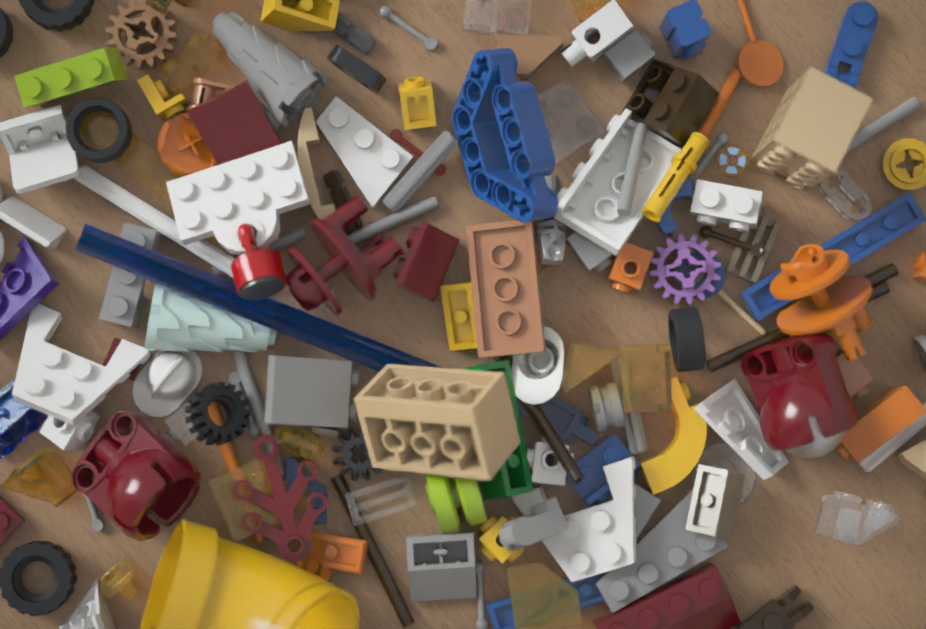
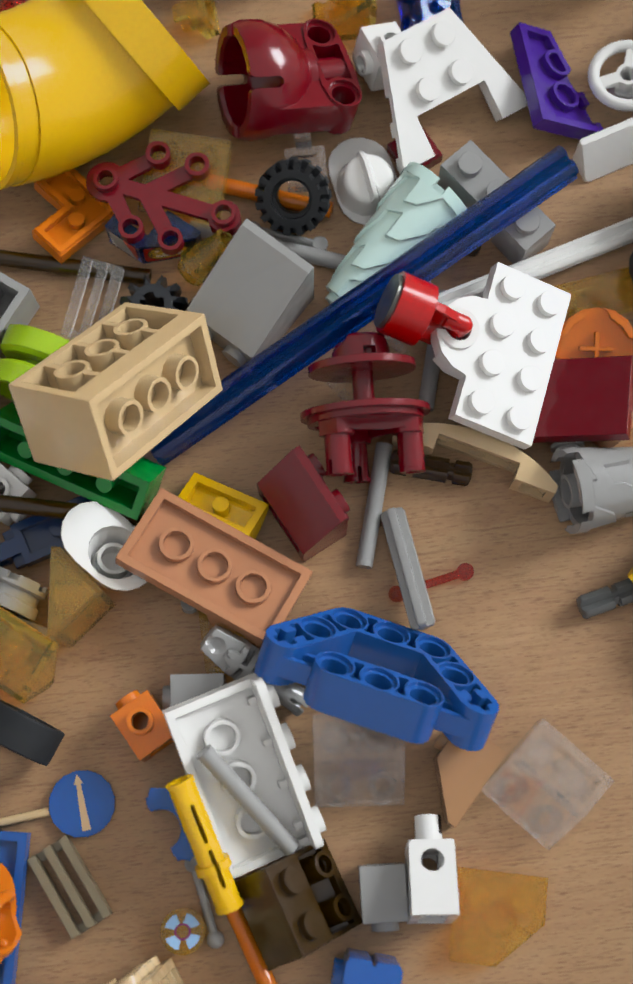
camera: 130 degrees right, 10 degrees down
white wing [316,96,413,209] -> none
black beam [327,45,387,94] -> none
light grey hinge [379,6,437,51] -> none
yellow bracket [398,77,437,130] -> none
medium lavender gear [649,234,721,306] -> none
white brick [690,179,763,232] -> none
dark brown hinge [699,226,765,258] -> none

